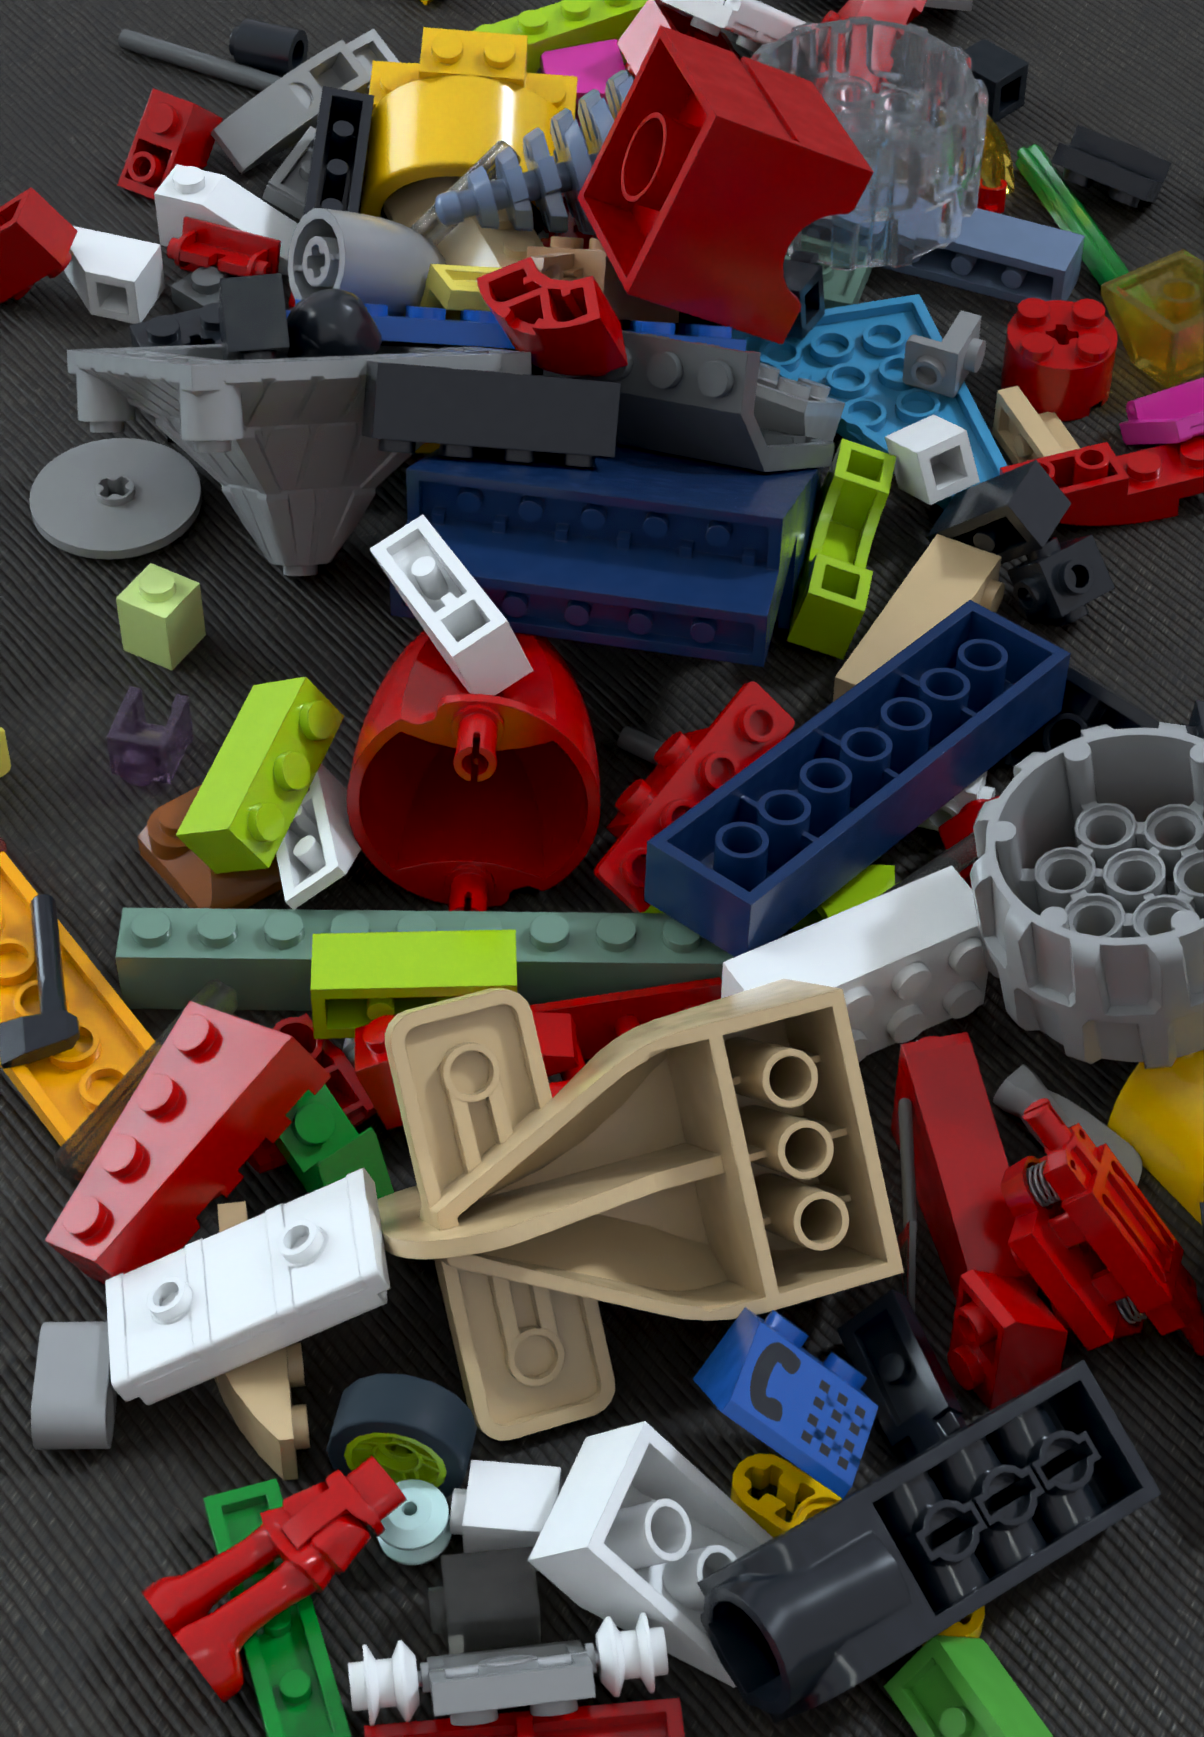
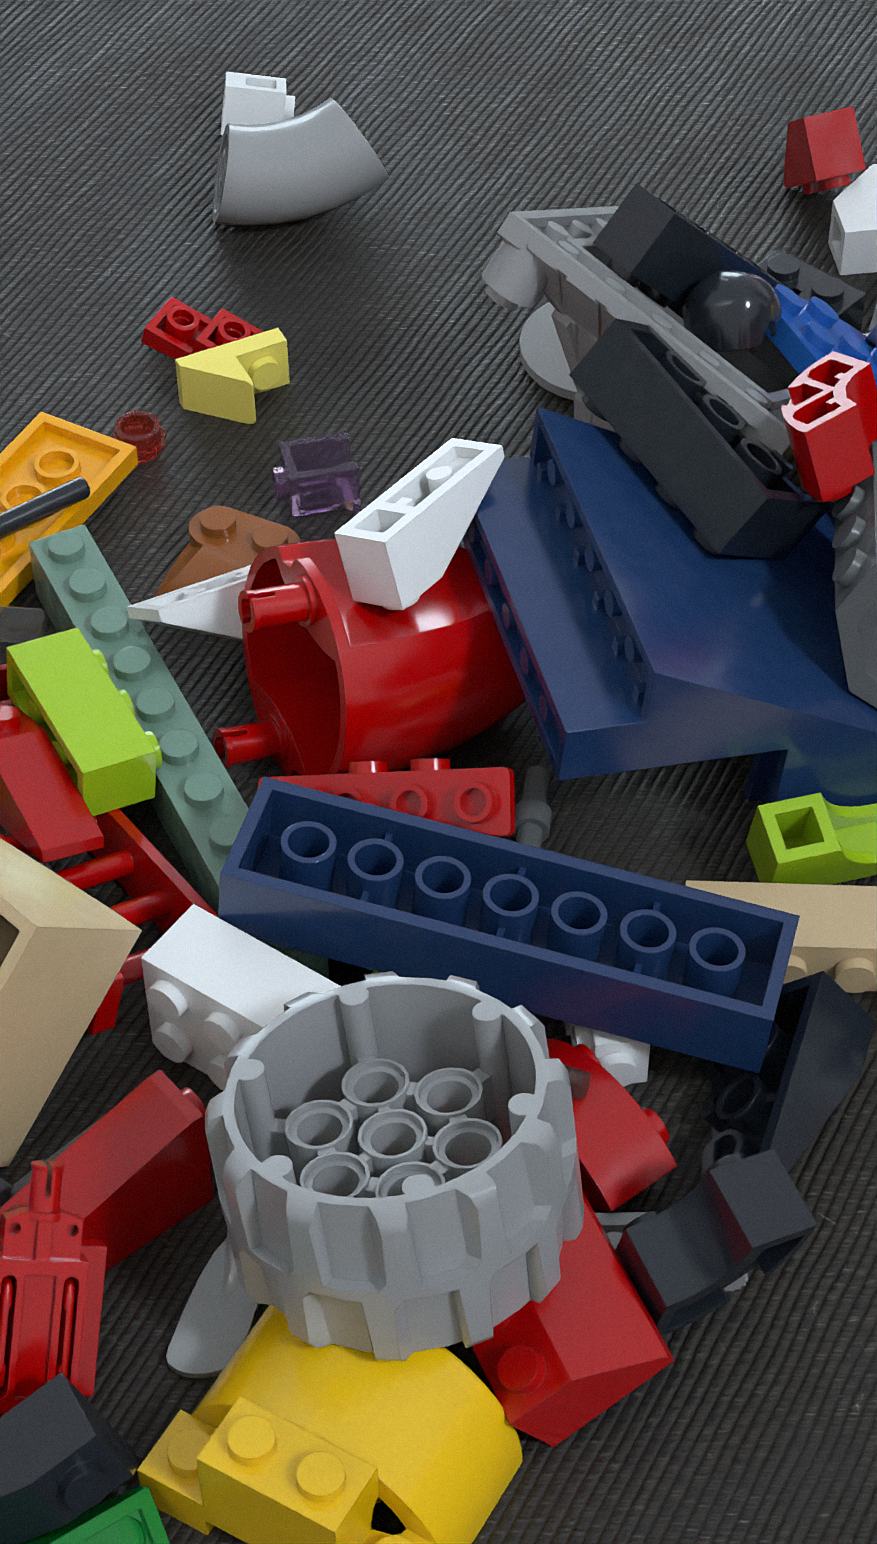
camera: 65 degrees right, 0 degrees up
yellowish green brick [116,563,206,671] -> none
lime brick [176,677,345,874] -> none

